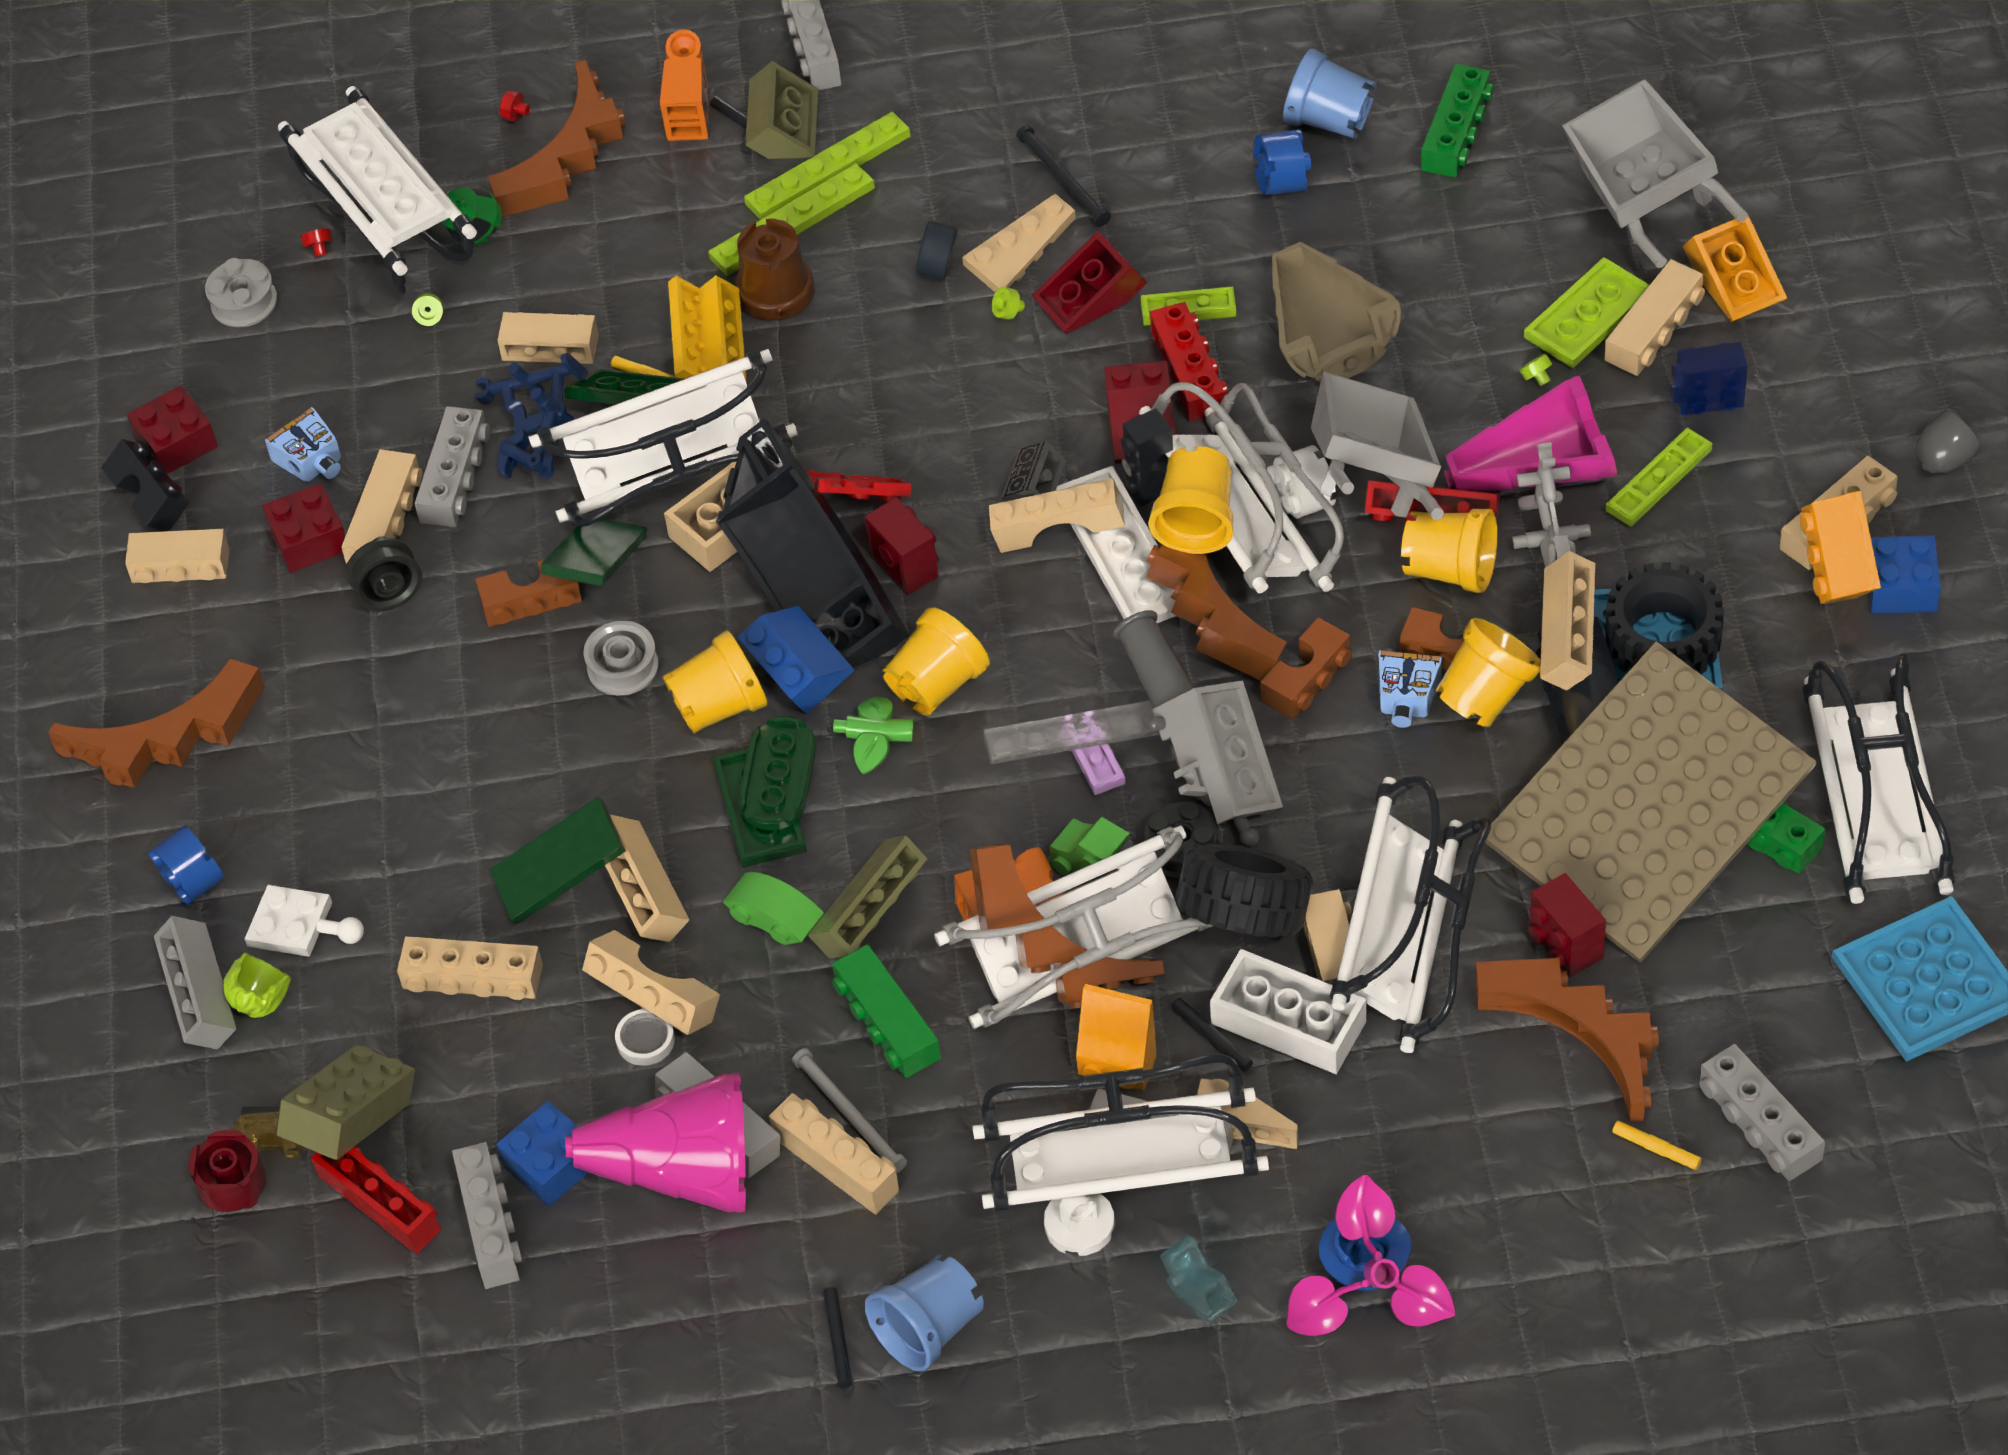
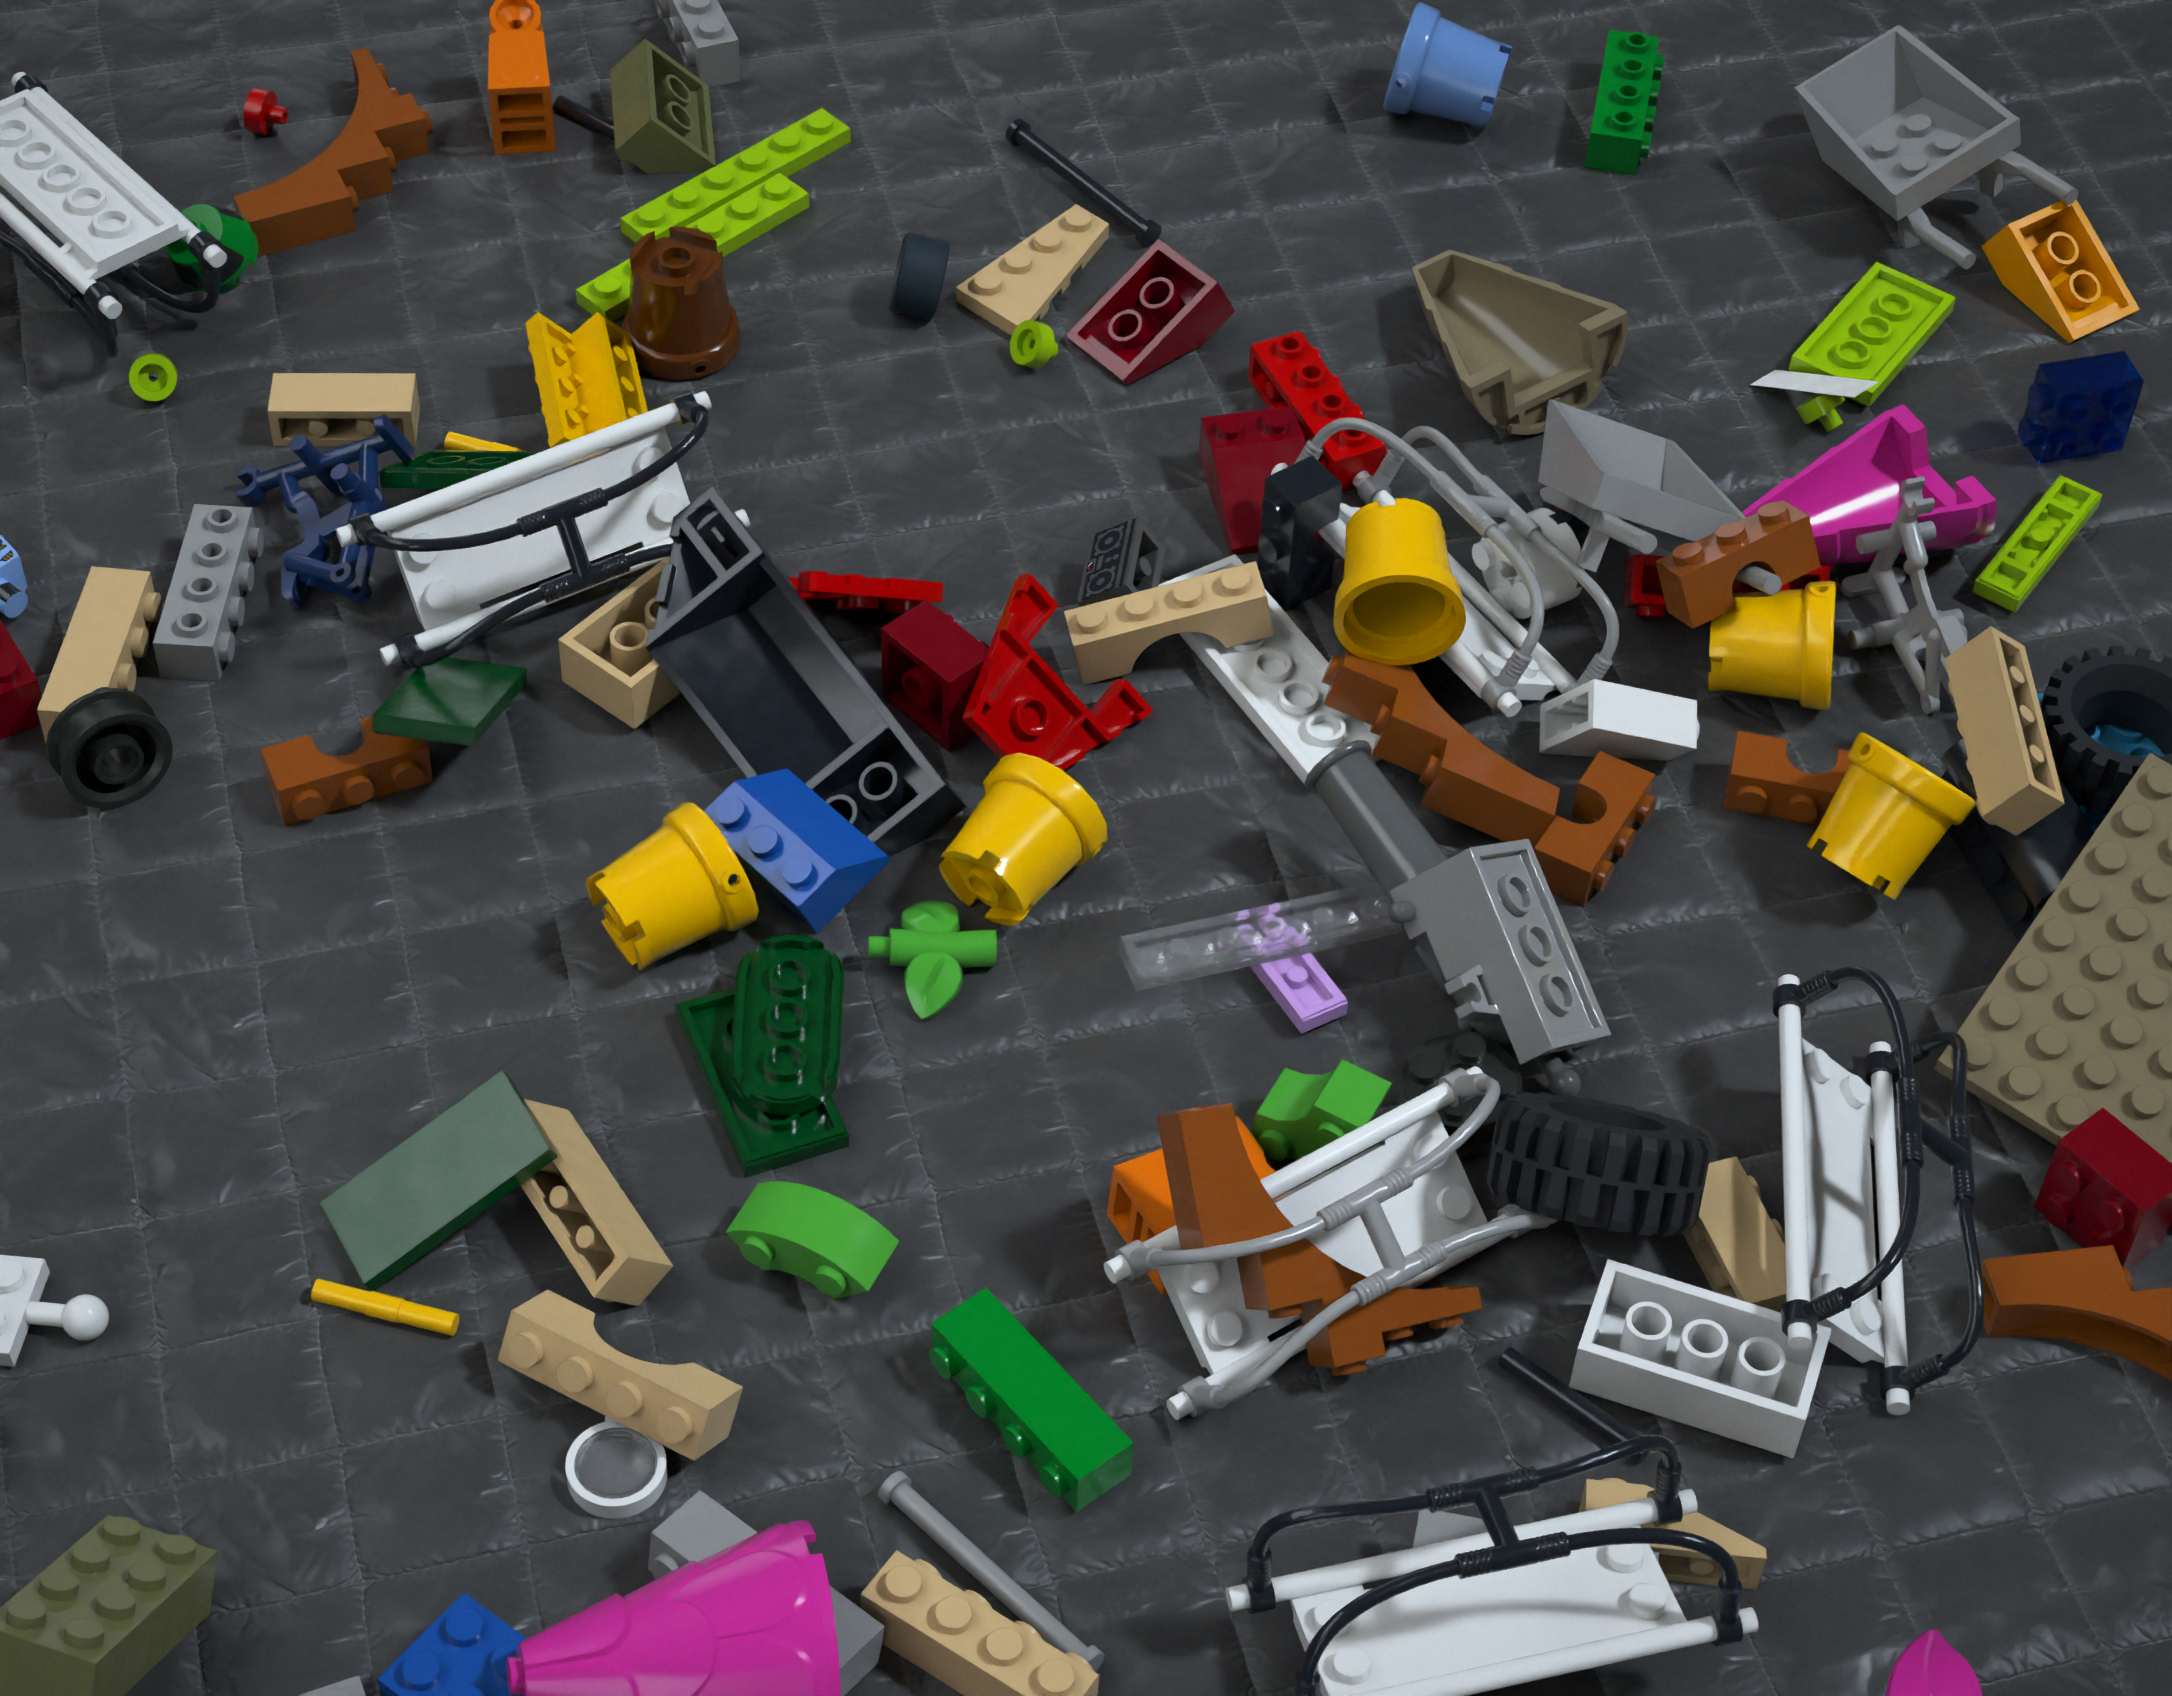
camera: 15 degrees left, 5 degrees down
tan brick [397,936,543,1000] -> none
light grey wheel [583,621,659,696] -> none
olive brick [808,835,927,959] -> none
light orange slope [1076,984,1157,1090] -> none
lime tile [1140,286,1236,326] -> none
blue brick [1253,129,1311,195] -> none
light blue torso [1379,650,1442,728] -> none
tan brick [1605,259,1705,376] -> none
none -> yellow piece [311,1278,460,1336]
none -> red wing [962,573,1153,771]
none -> white slope [1539,679,1700,761]
none -> dark orange arch [1655,500,1821,629]
none -> white sticker [1750,370,1878,398]

